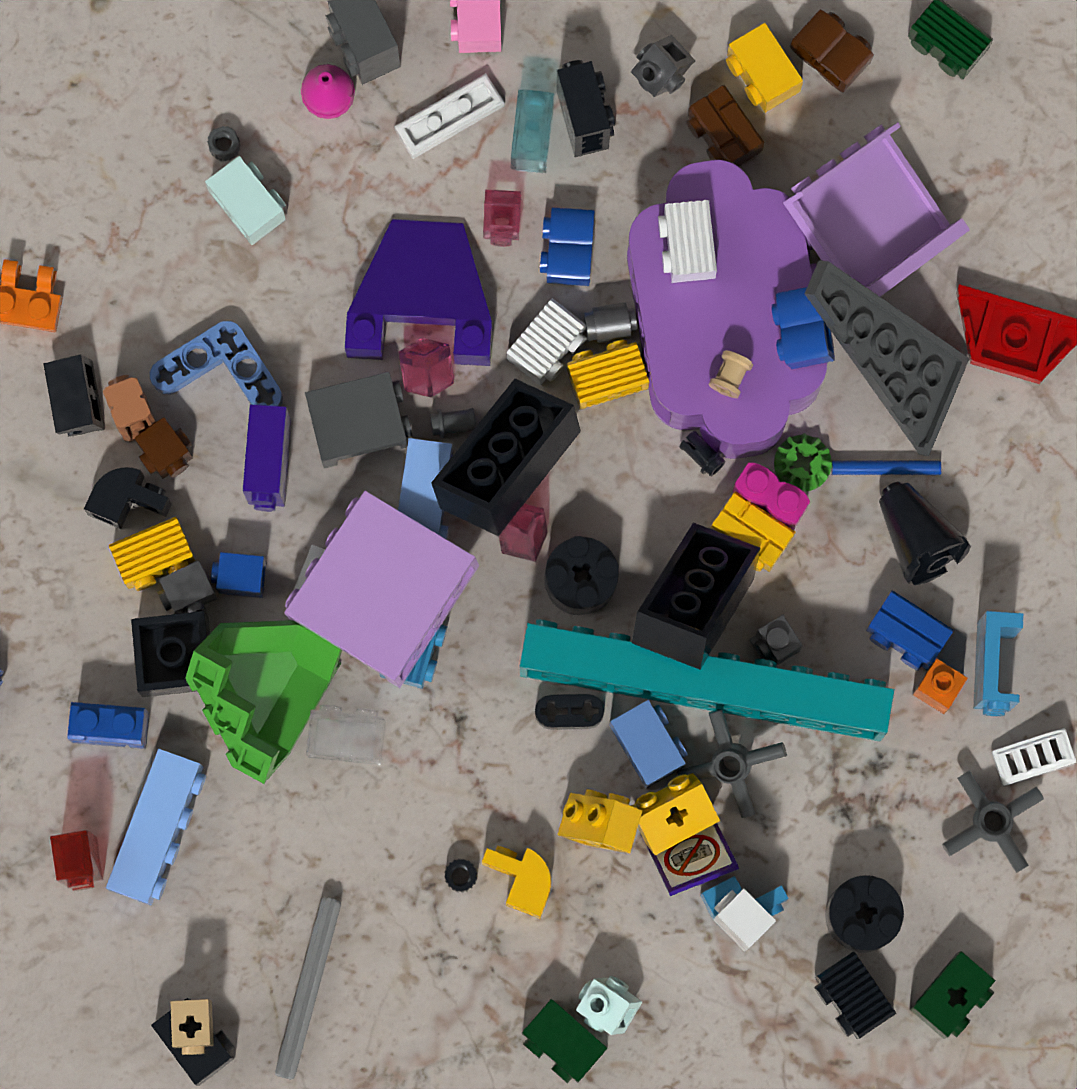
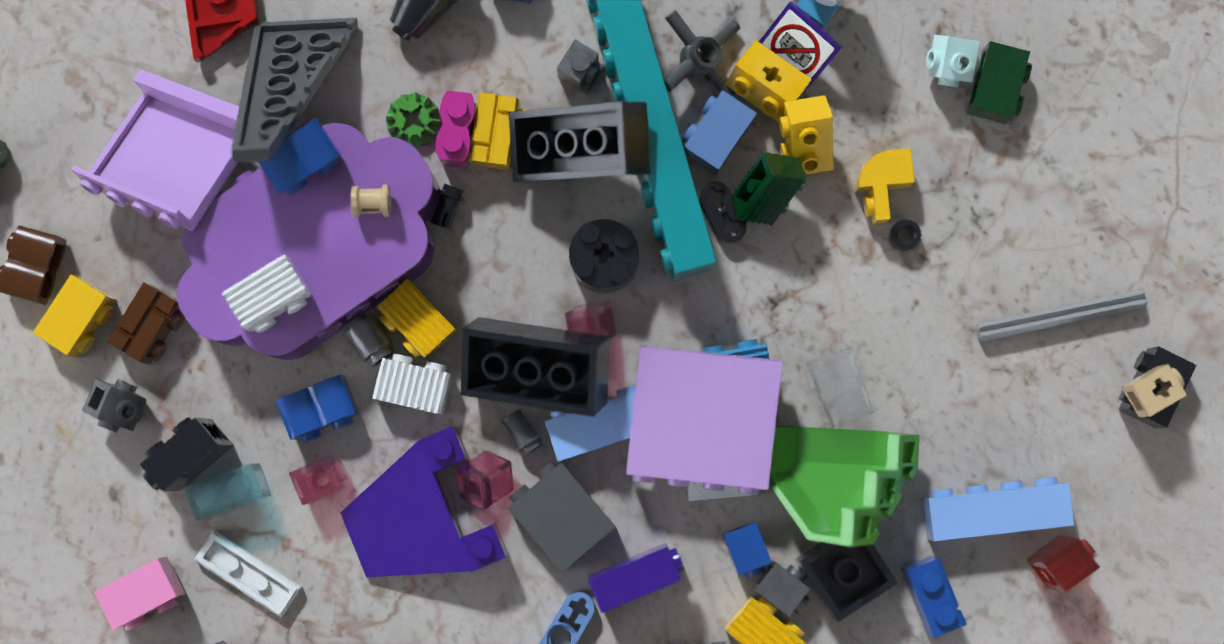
camera: 115 degrees left, 5 degrees up
blue bar [831,460,941,475] -> none
none -> dark green brick [731,152,807,226]

